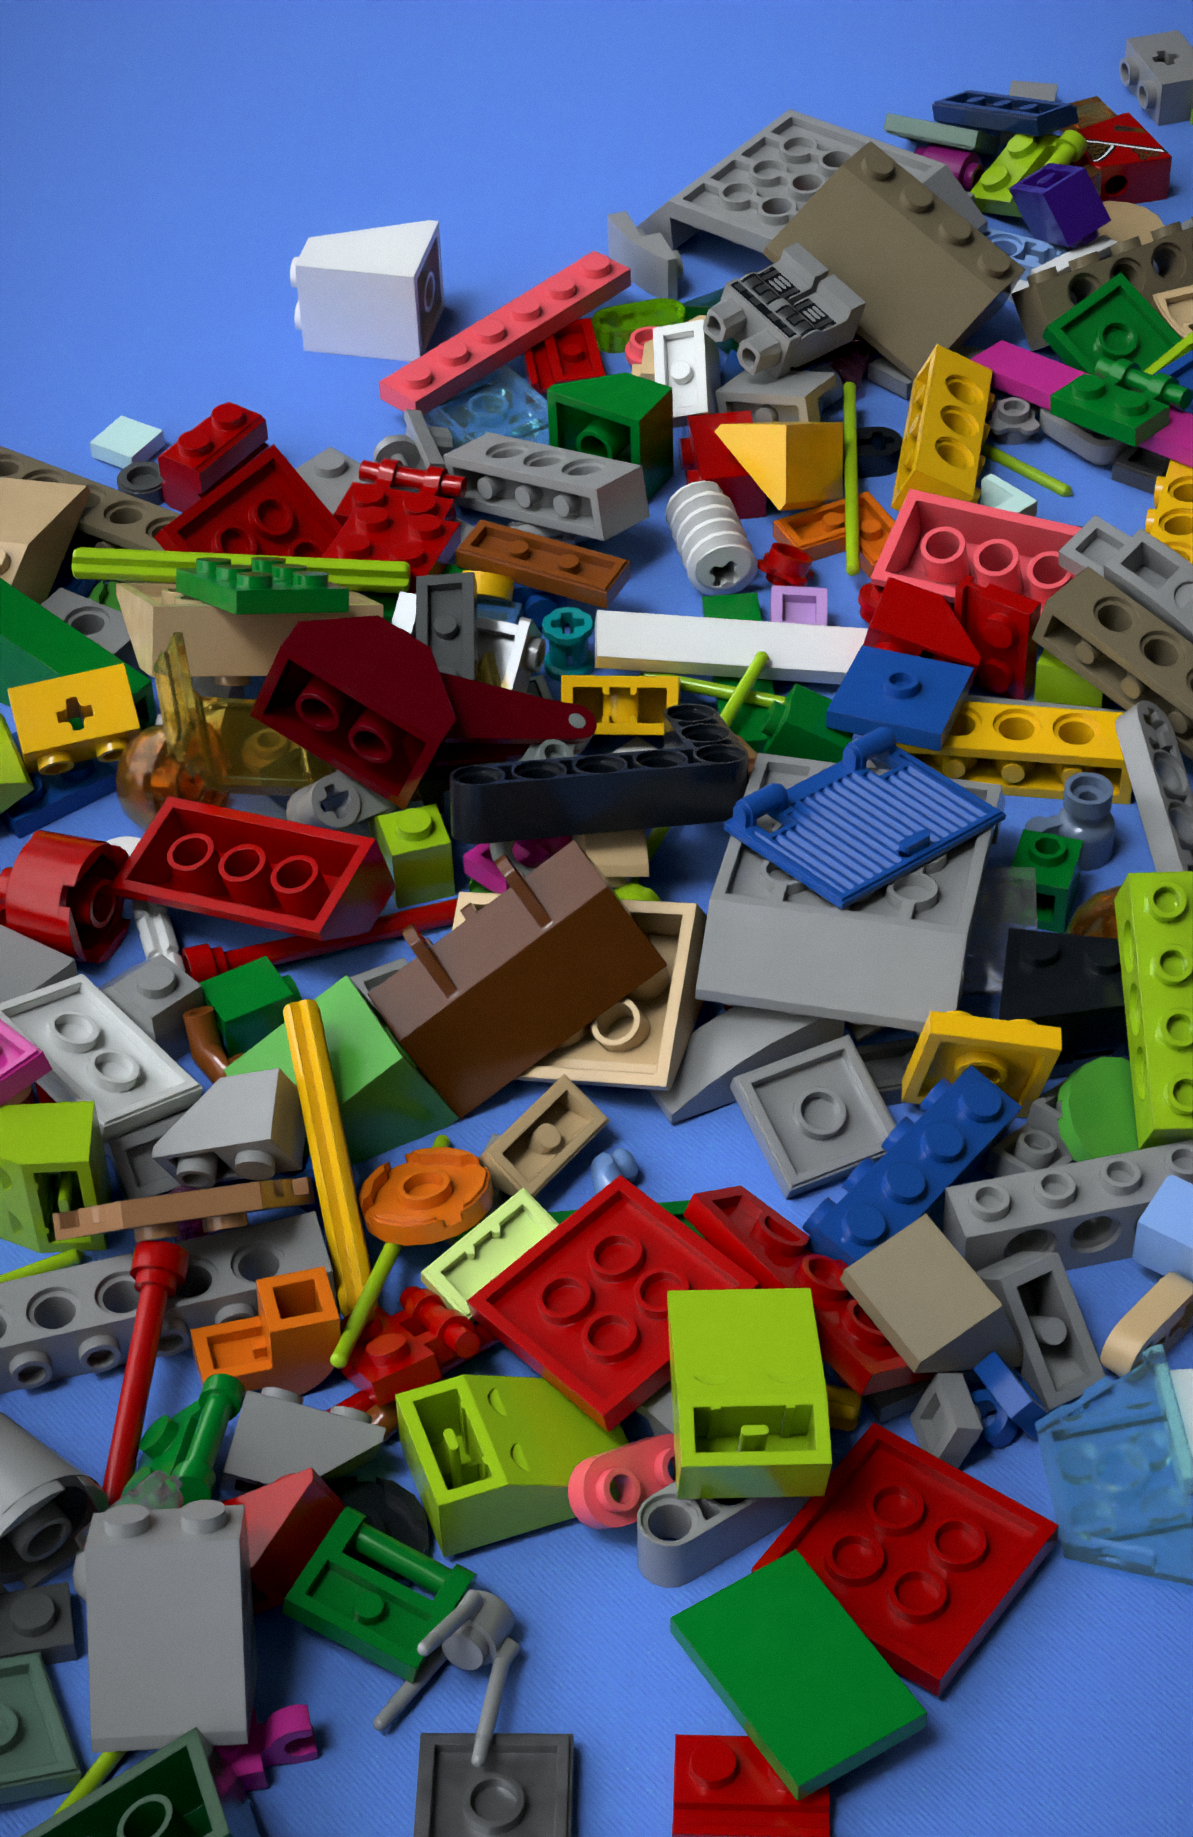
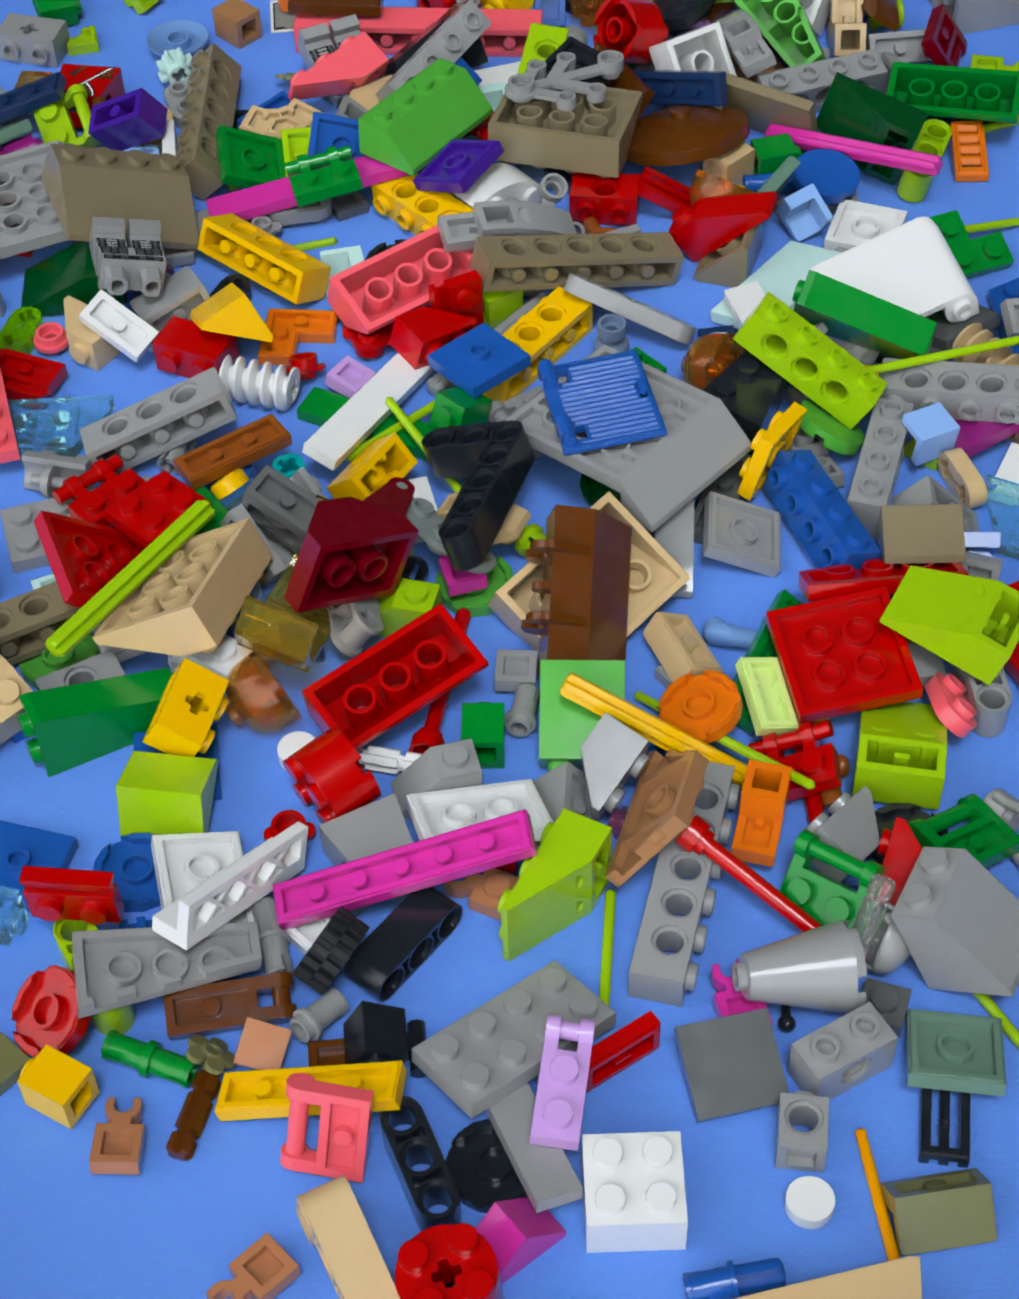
camera: 60 degrees left, 5 degrees up
green plate [176,557,349,615] -> none
dark orange arm [182,1006,244,1084] -> none
green slope [547,372,674,502] -> none
lime axle [843,382,860,576] -> none

